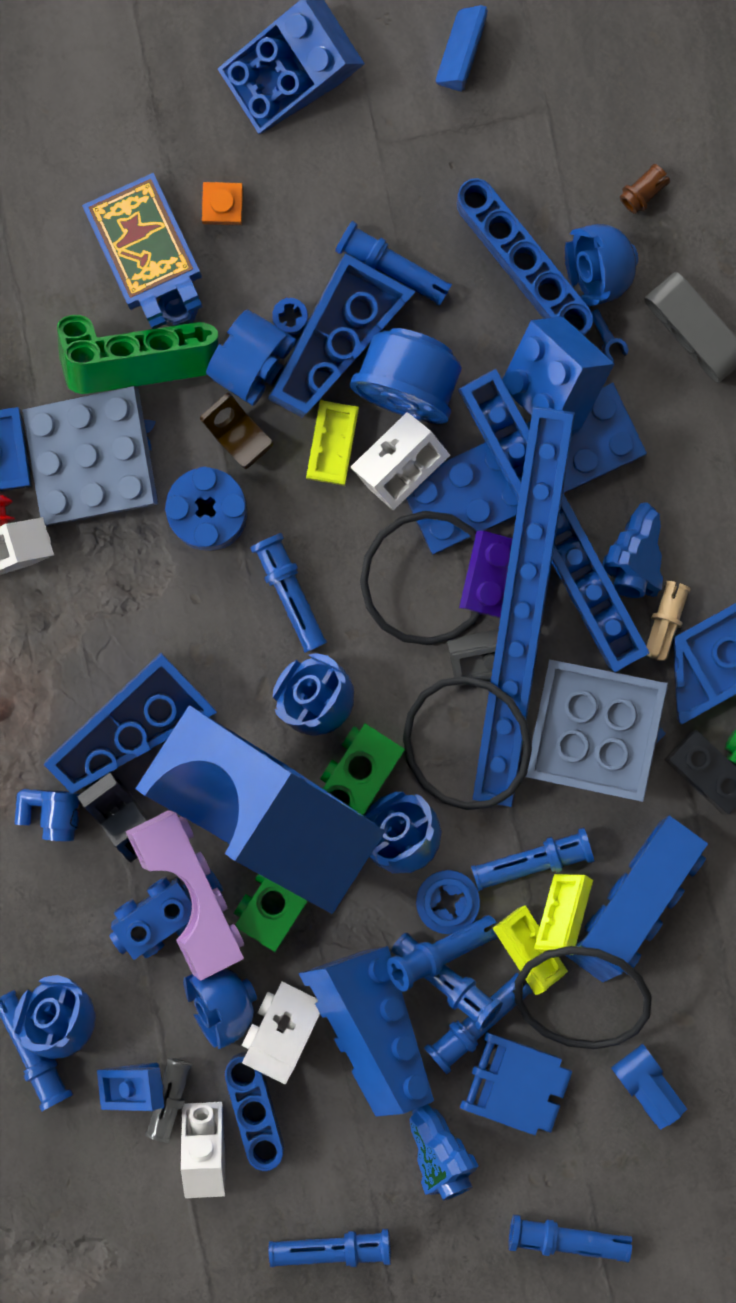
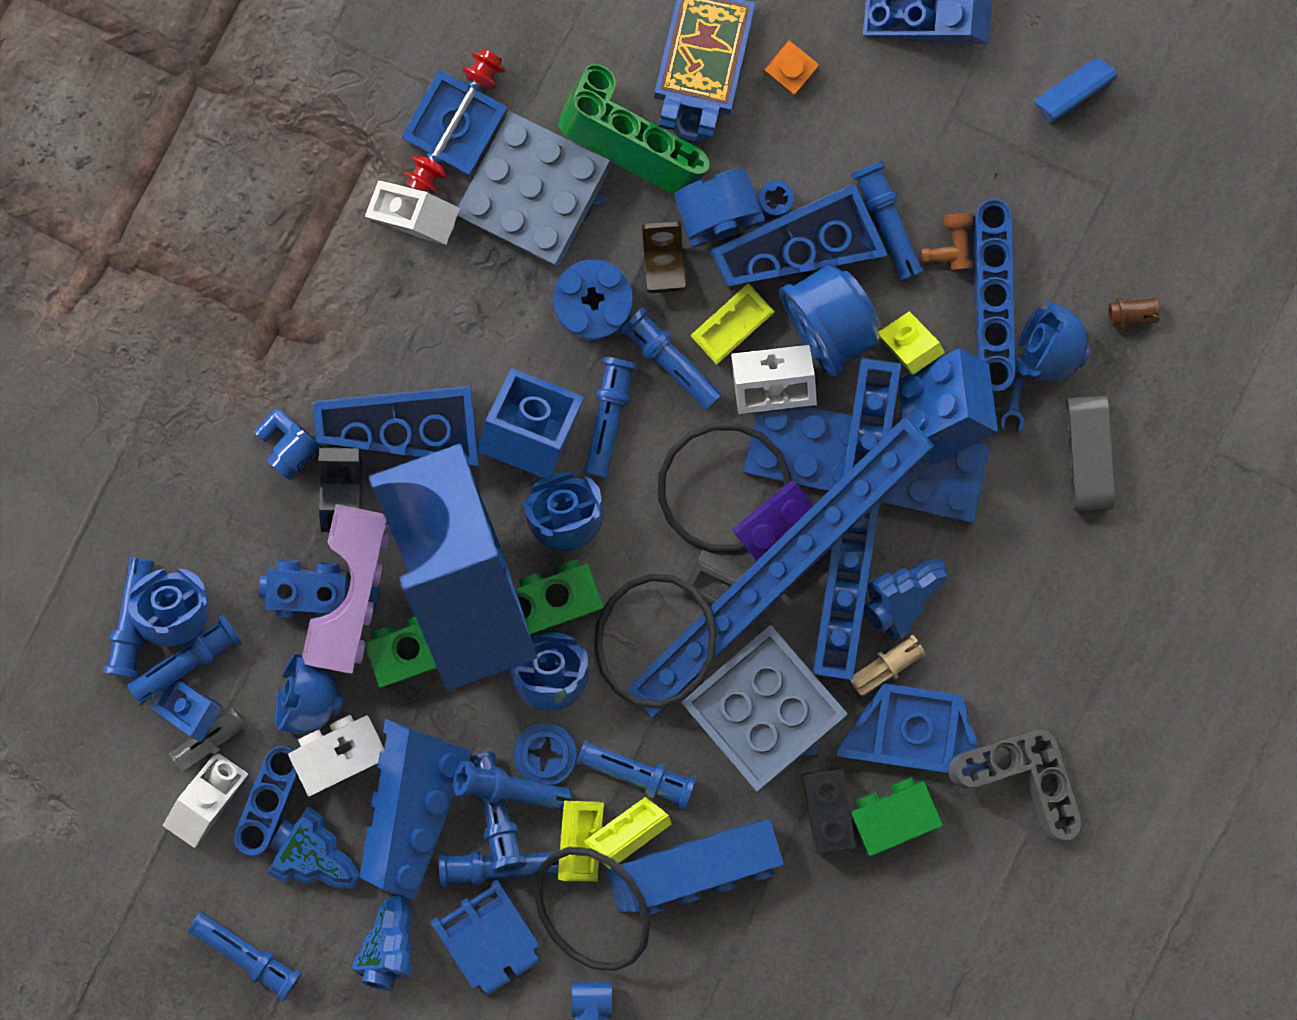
camera: 35 degrees right, 0 degrees up
none -> blue pin [127,614,242,705]
none -> blue rock [267,806,361,889]
none -> blue brick [477,368,584,480]
none -> blue pin [618,307,722,410]
none -> neon yellow plate [878,311,945,374]
none -> dark orange piece [922,213,975,270]

